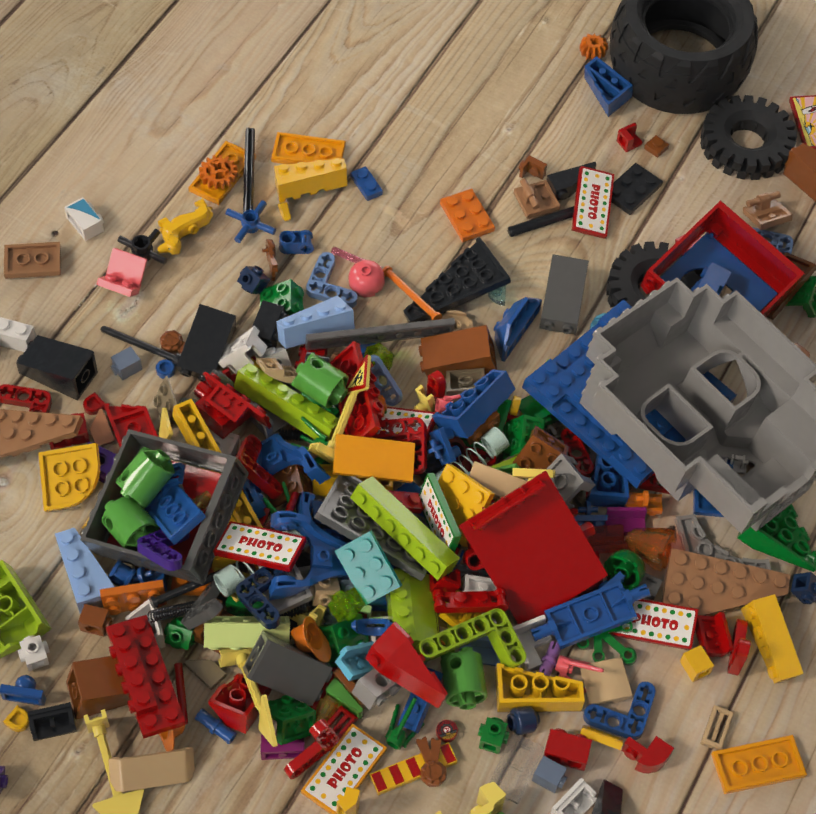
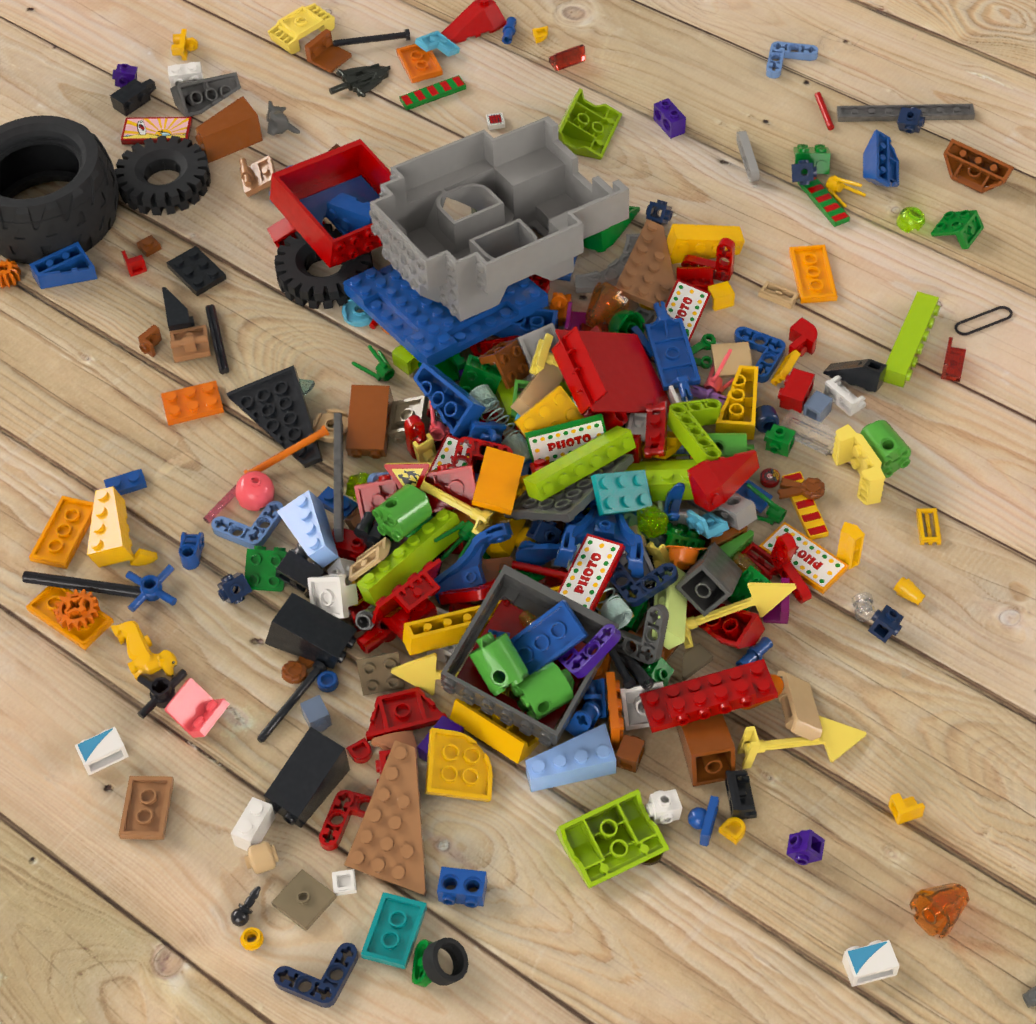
camera: 75 degrees left, 5 degrees down
dark orange piece [262,239,278,281] -> none
blue wedge [494,297,542,362] -> none
dark grey slope [539,254,589,335] -> none
tile [571,166,614,239] -> none
none -> green plant [352,345,395,381]

